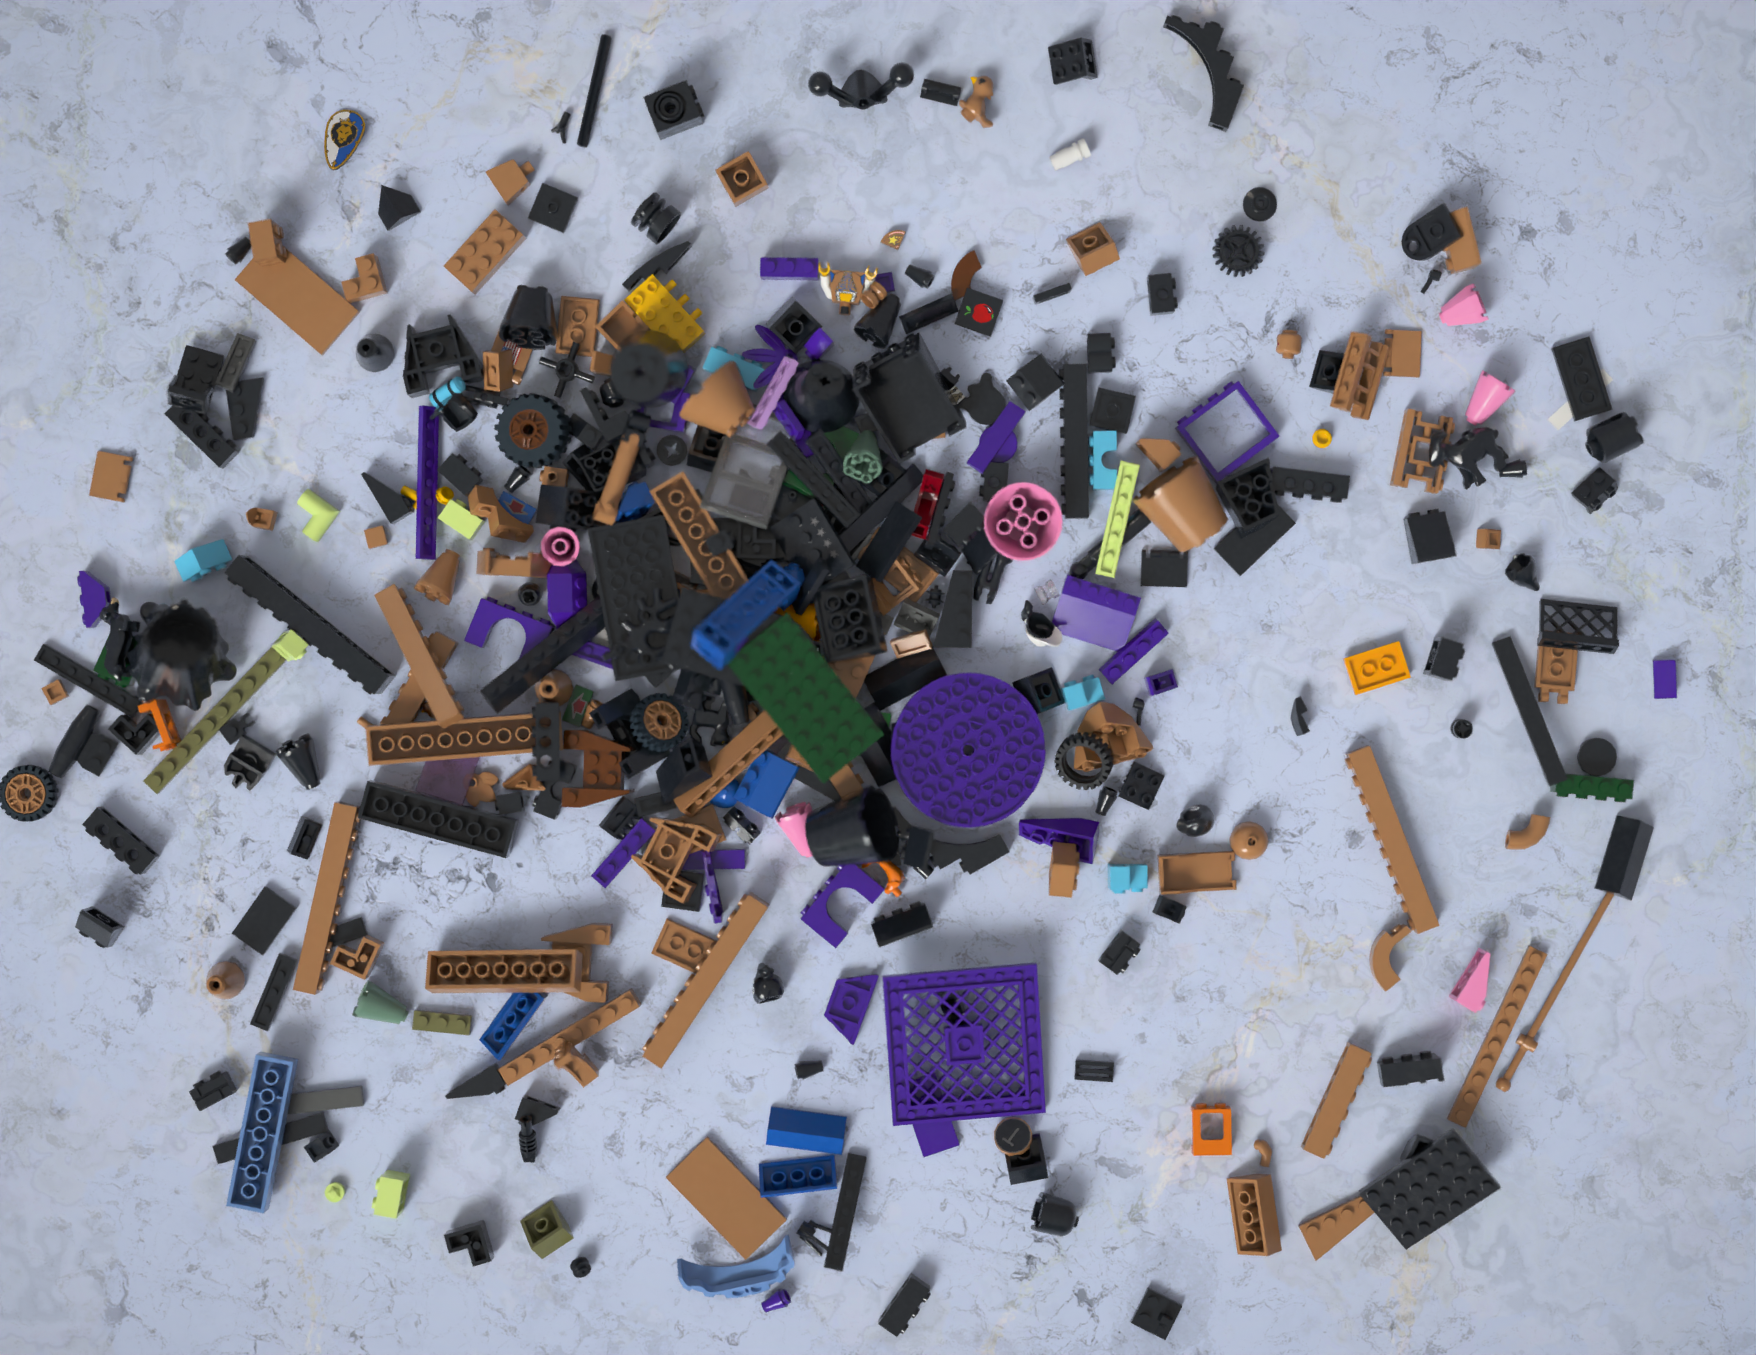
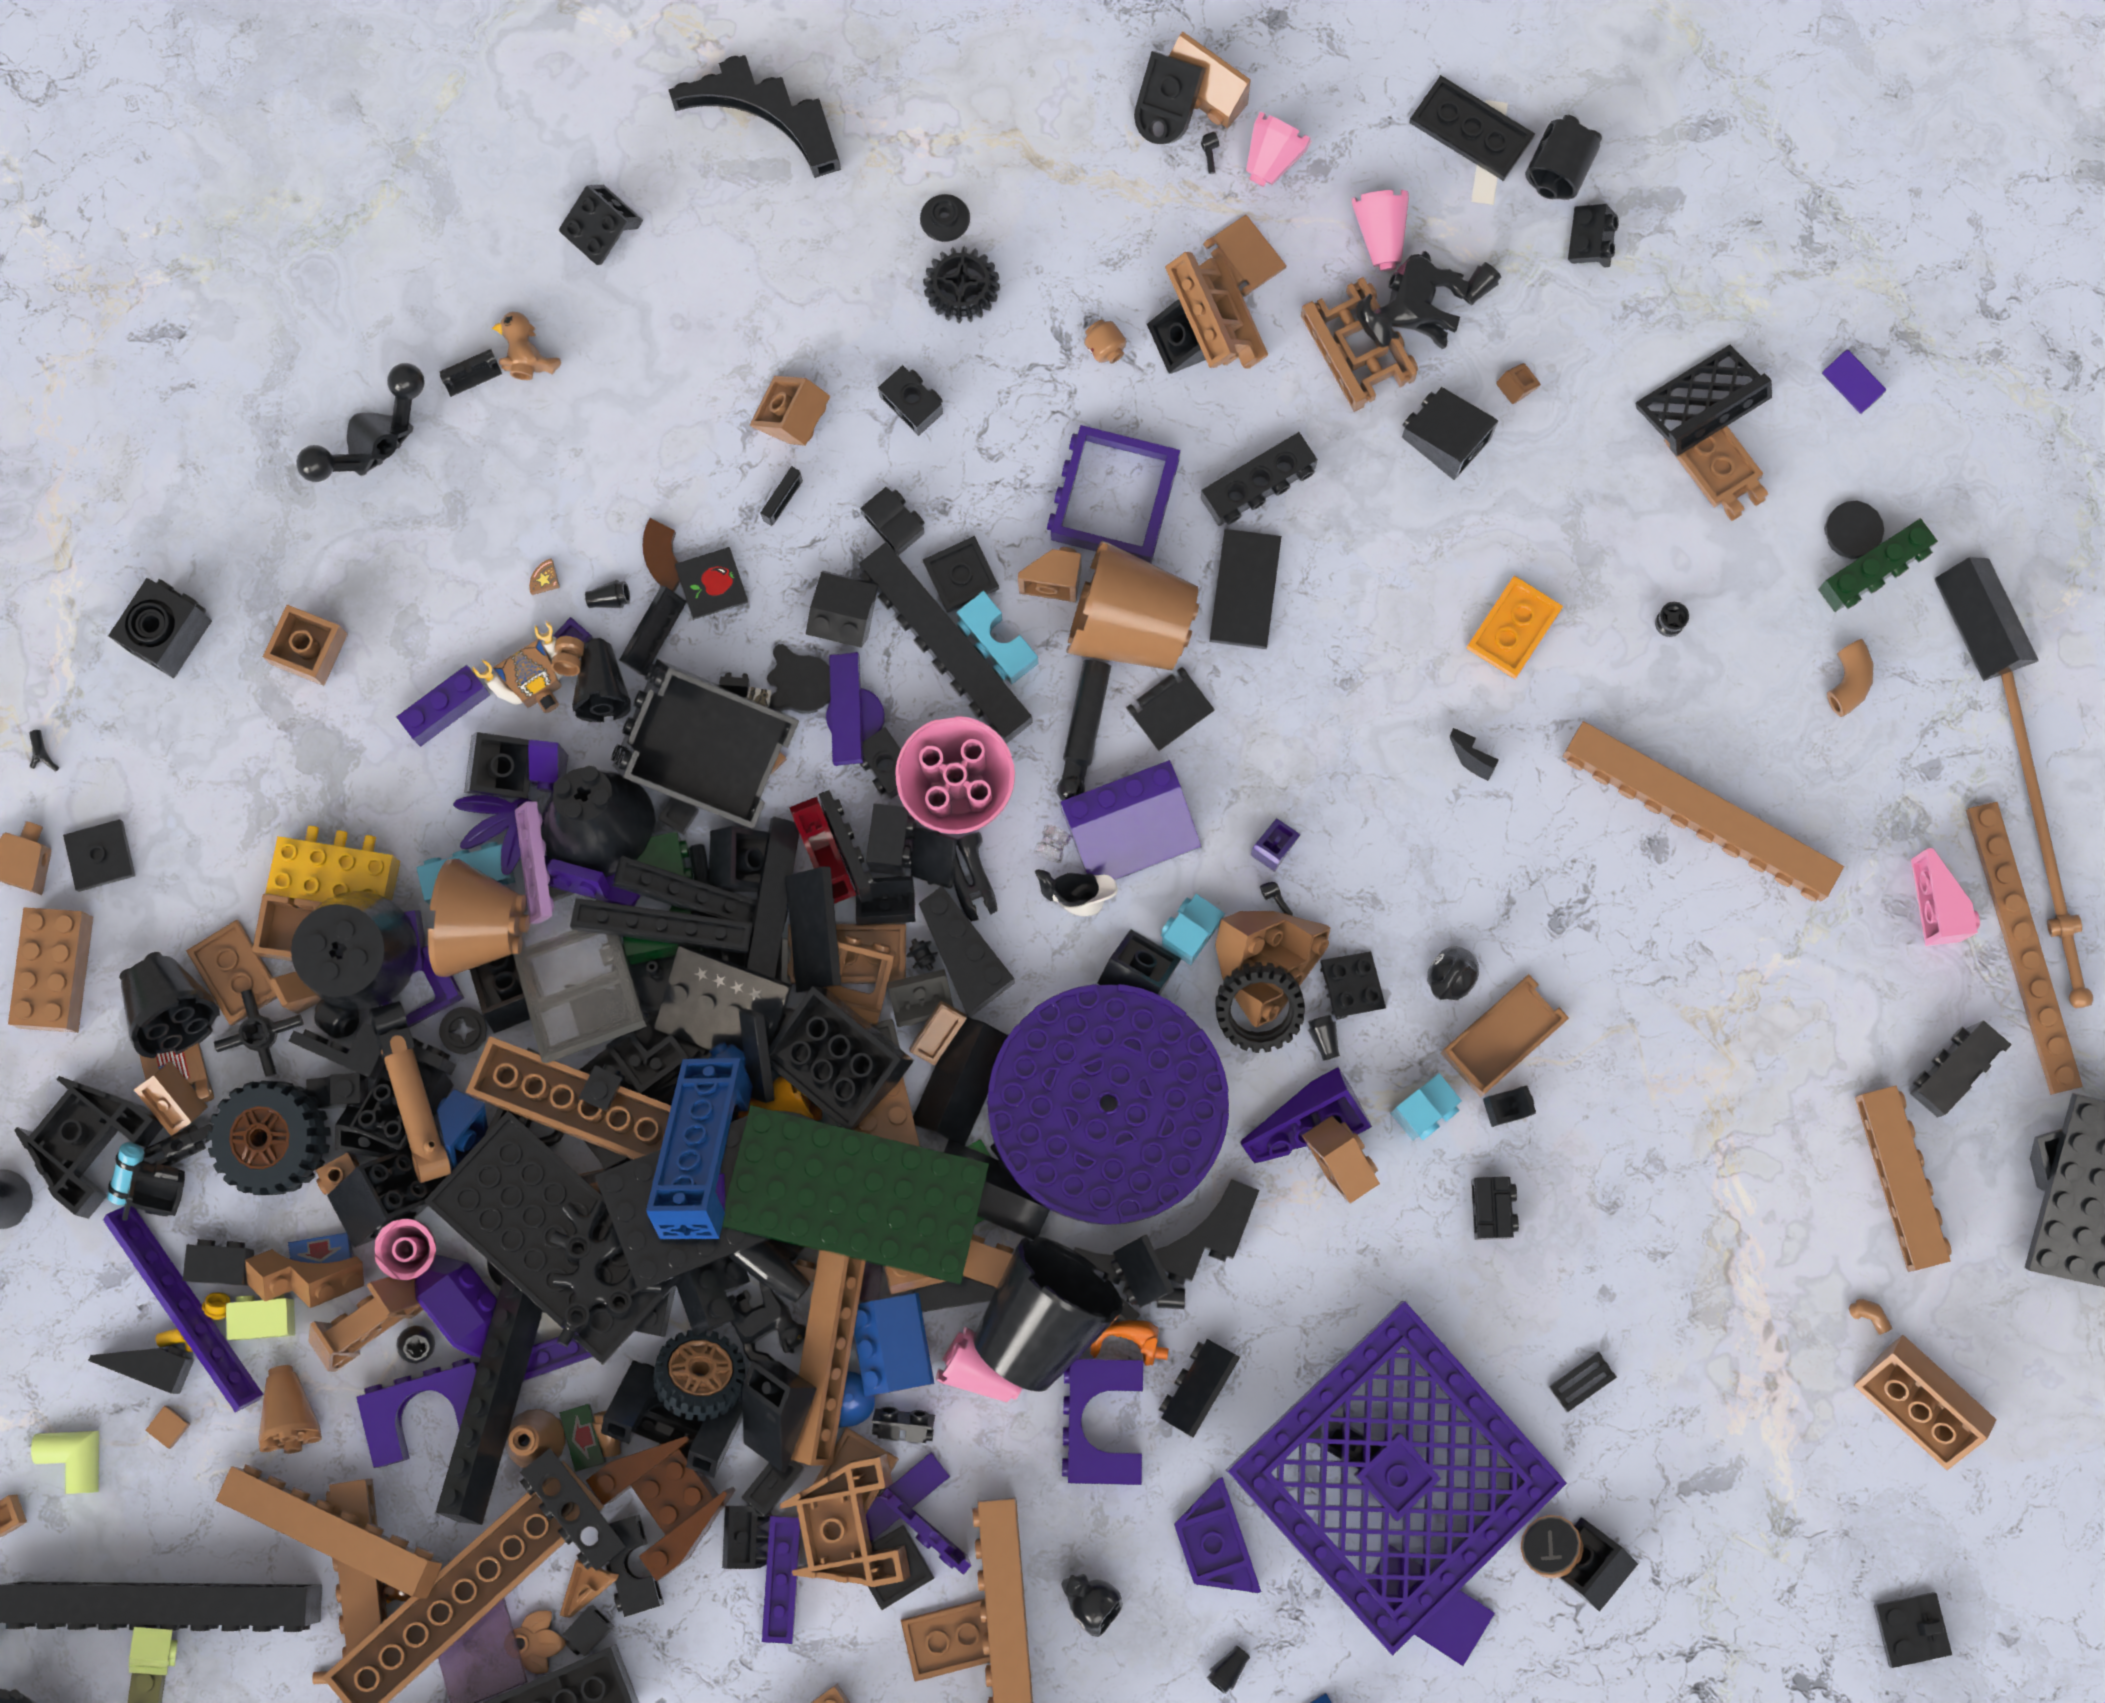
camera: 30 degrees left, 10 degrees down
black cone [504,465,531,493] -> none
black axle [577,34,611,148] -> none
black slope [622,241,692,292] -> none
black wheel [631,192,681,245] -> none
sand green cone [843,430,882,483] -> none
black cylinder [1031,1192,1079,1236] -> none
white axle [1049,138,1091,171] -> none
yellowish green tile [1095,461,1140,578] -> none
dark purple plate [1098,618,1169,684] -> none
orange window [1191,1103,1232,1156] -> none
black wedge [1216,457,1279,538] -> none
medium nougat cylinder [1229,821,1268,860] -> none
medium nougat wing [1298,1196,1375,1261] -> none
yellow plate [1312,429,1332,448] -> none
medium nougat arch [1369,924,1412,992] -> none
black brick [1423,637,1465,681] -> none
black tile [1492,636,1568,787] -> none
black hat [1505,553,1540,591] -> none

